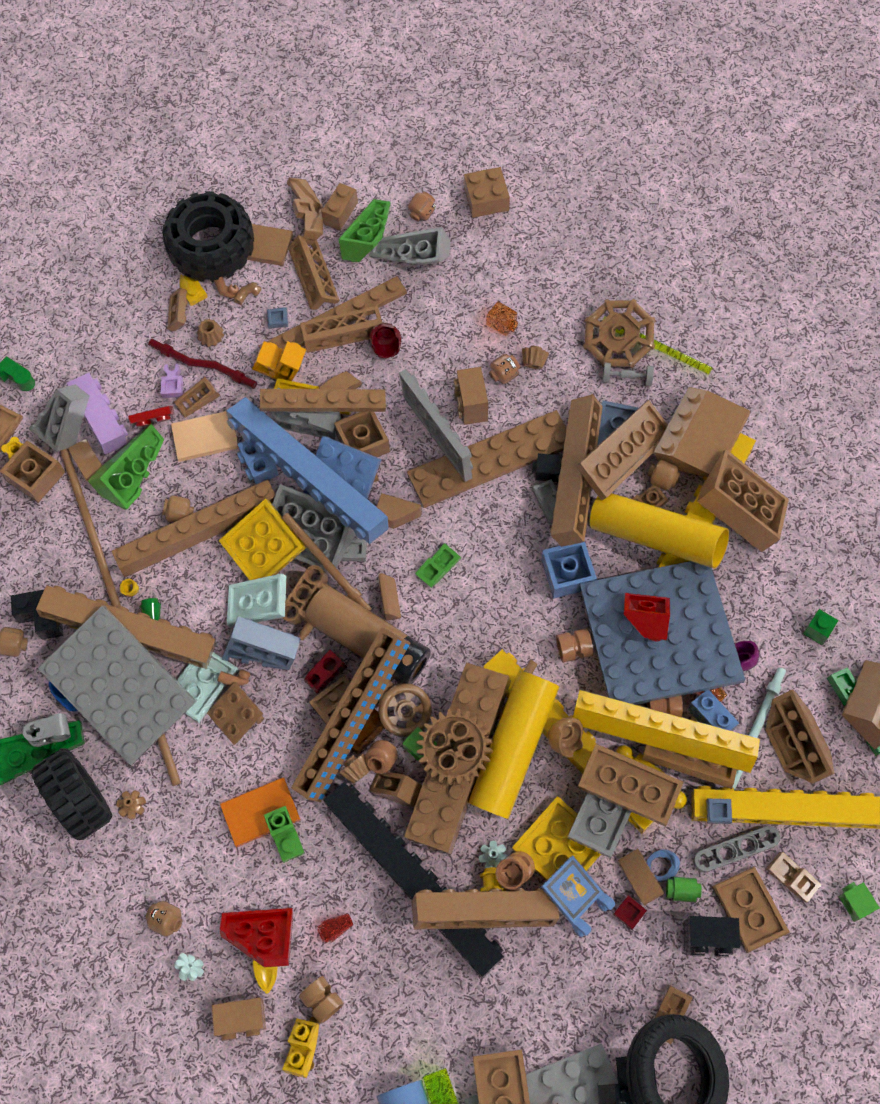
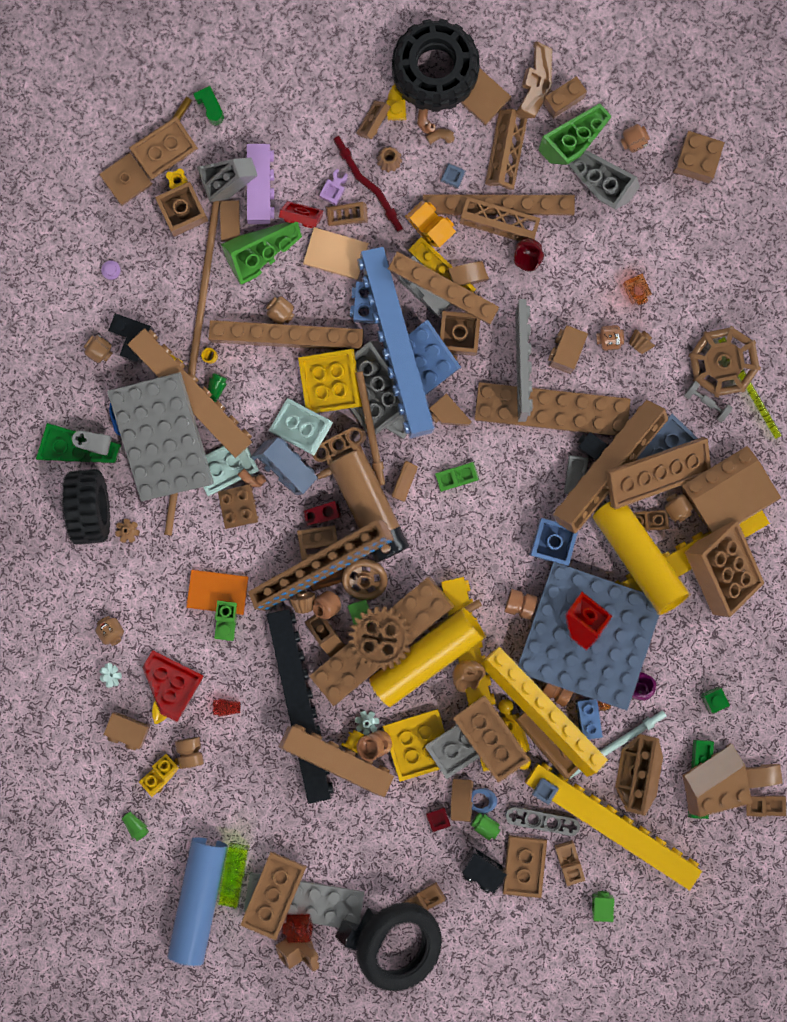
camera: 30 degrees right, 20 degrees up
medium blue flag [541,856,615,937] -> none

